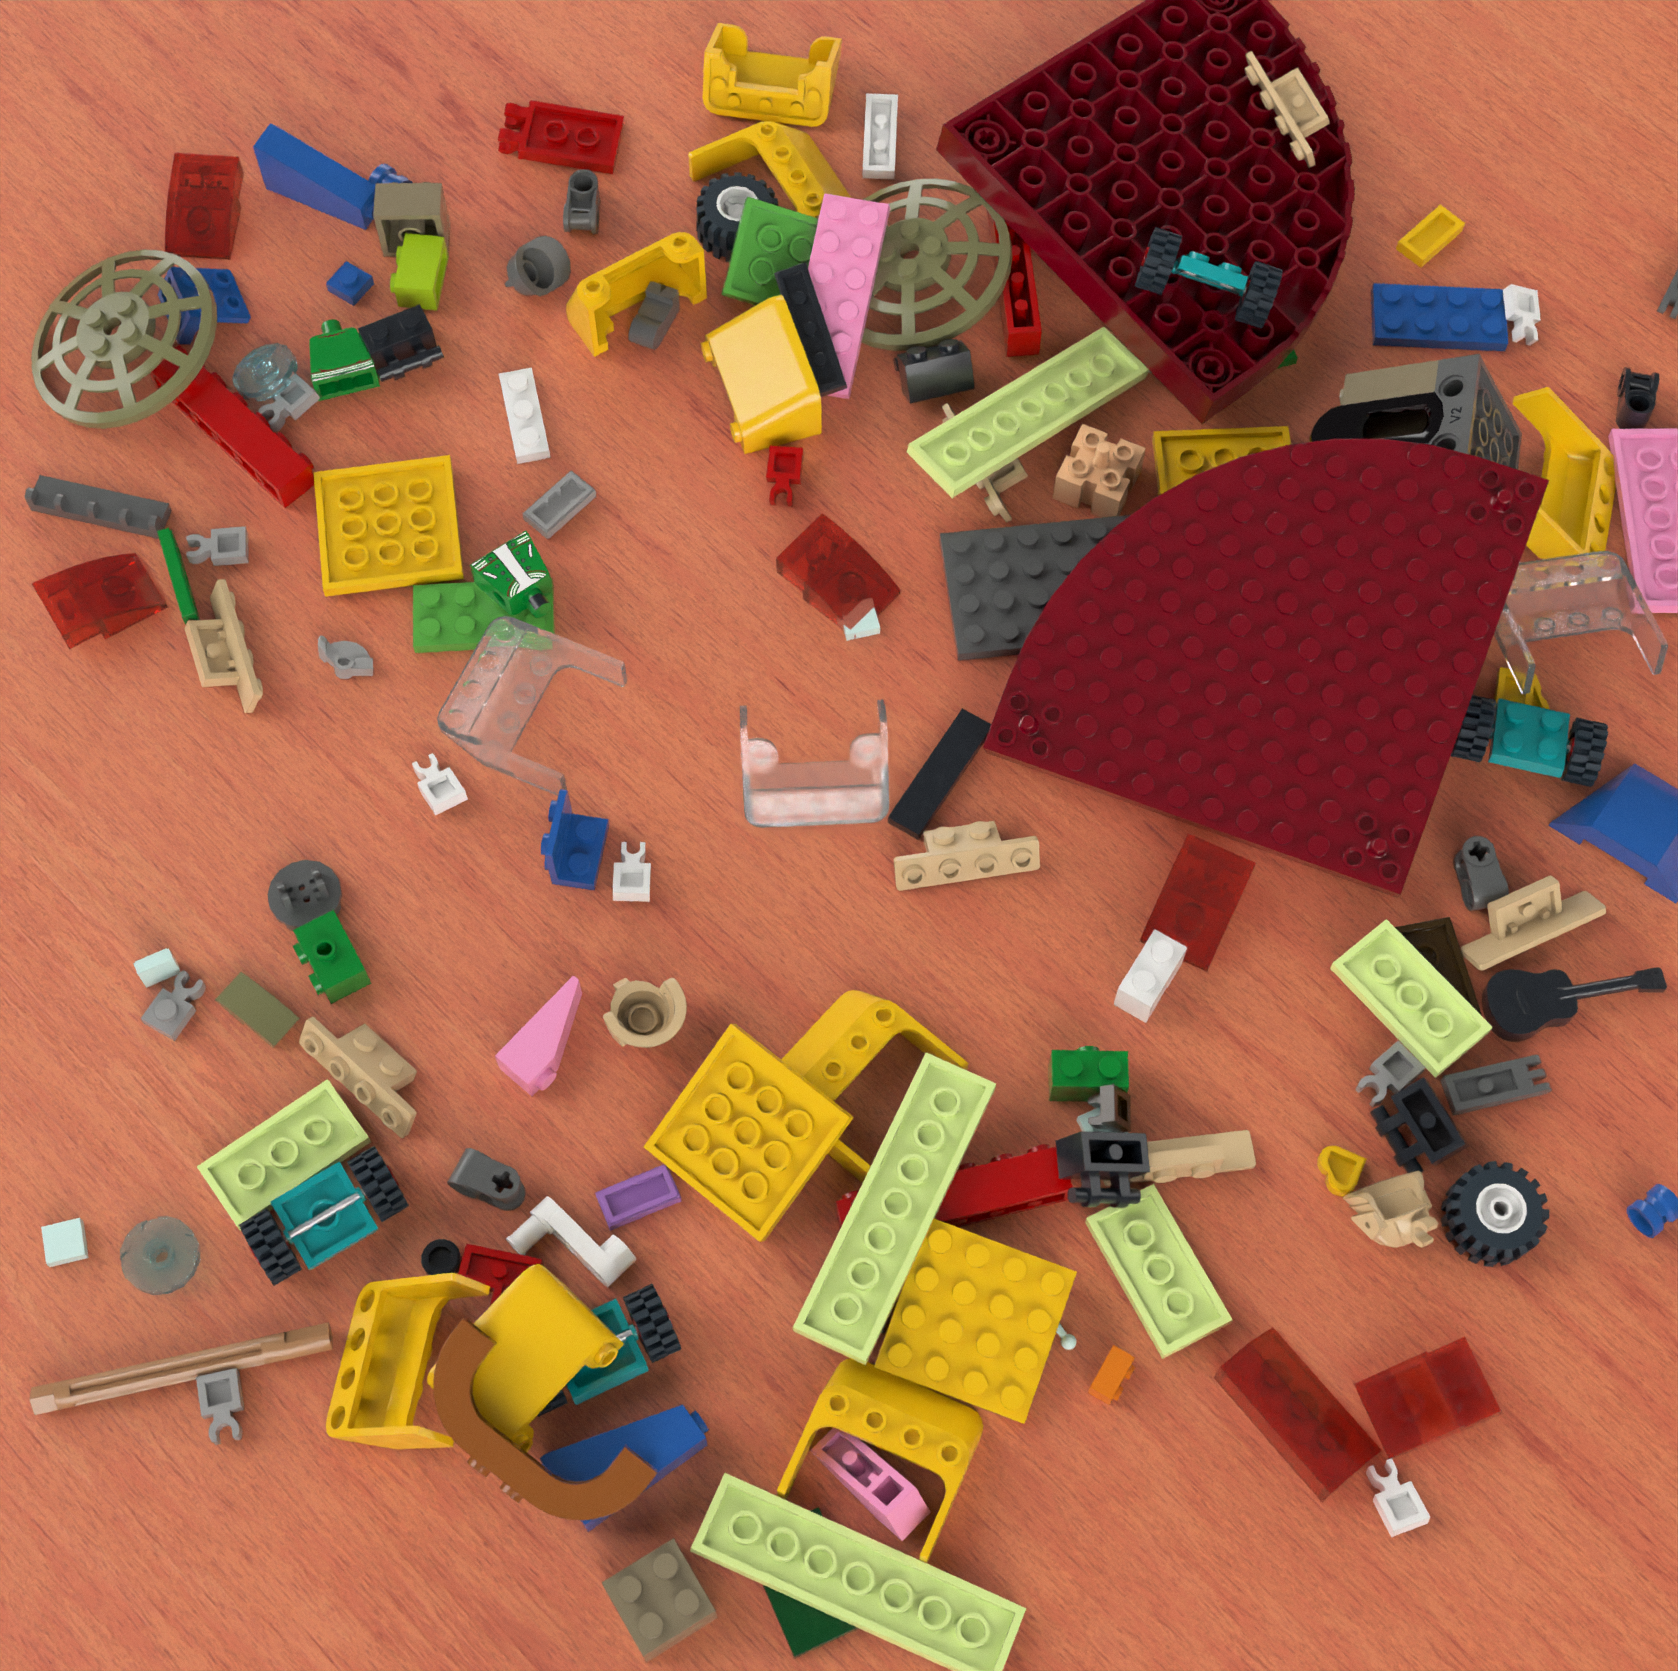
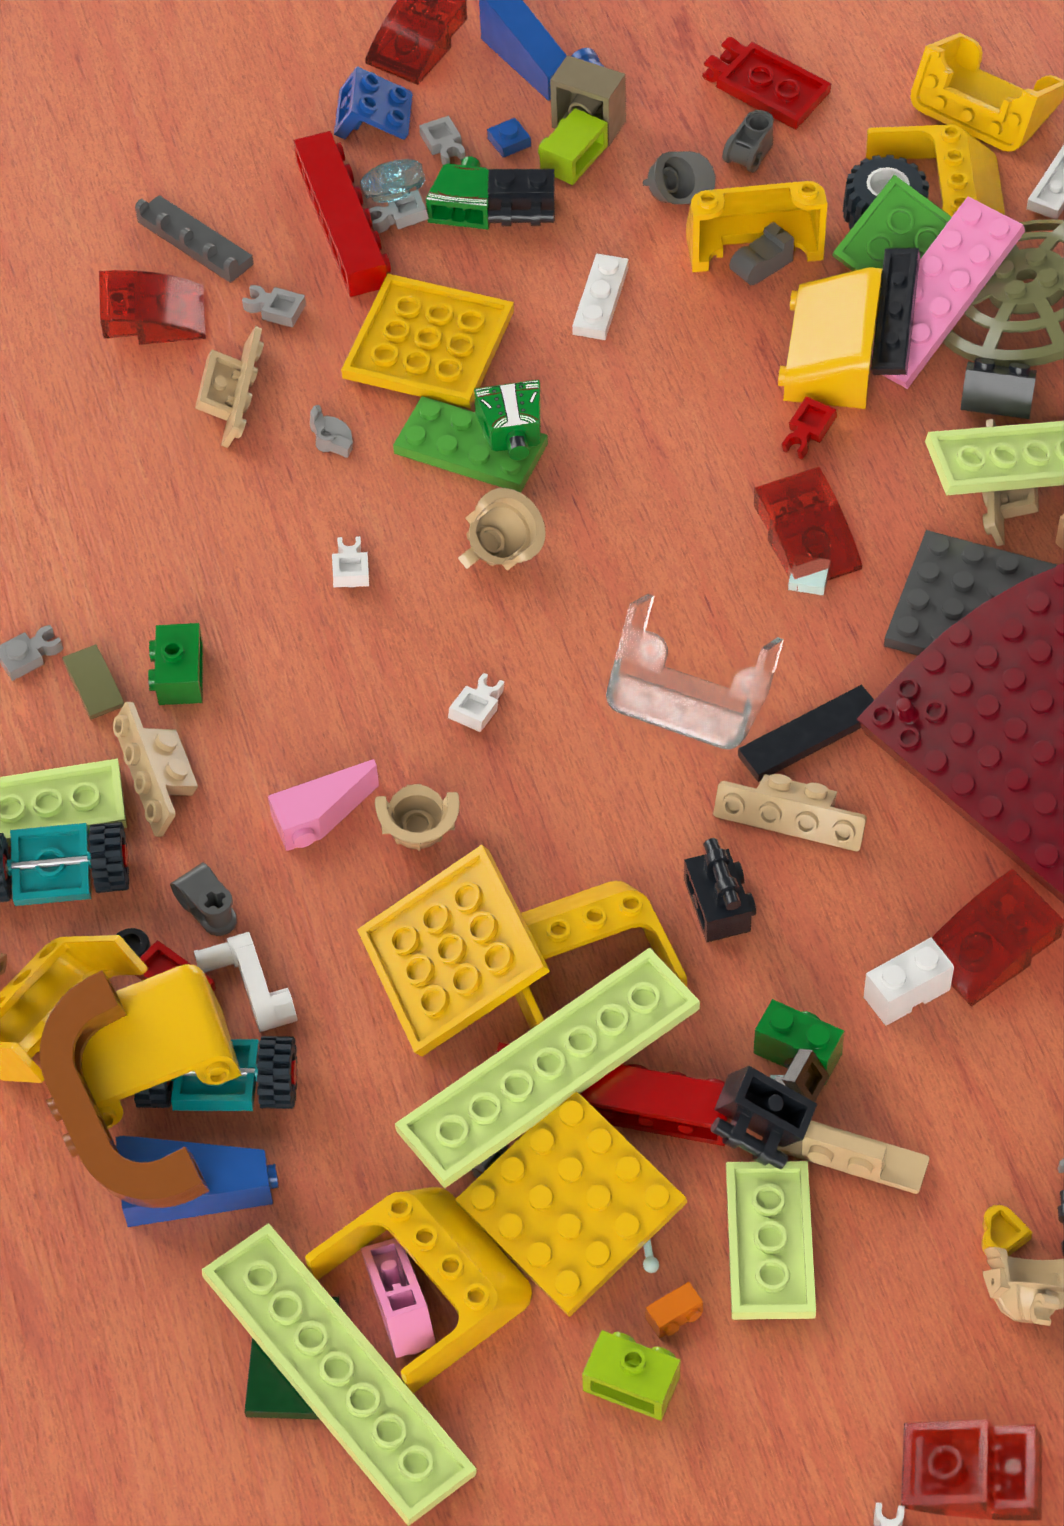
camera: 30 degrees right, 10 degrees down
olive dish [31,250,217,429] -> none
light aqua tile [133,948,181,988] -> none
green tile [157,528,200,625] -> none
dark grey plate [267,860,342,931] -> none
clear windscreen [437,616,627,796] -> none
light grey plate [523,471,596,539] -> none
blue bracket [541,789,609,891] -> none
medium lavender tile [595,1164,682,1231] -> none
dark tan brick [602,1538,718,1663] -> none
clear red slope [1214,1327,1382,1503] -> none
none -> light grey plate [419,116,465,165]
none -> tan helmet [458,488,546,571]
none -> lime brick [582,1330,681,1421]
none -> black brick [684,838,756,943]

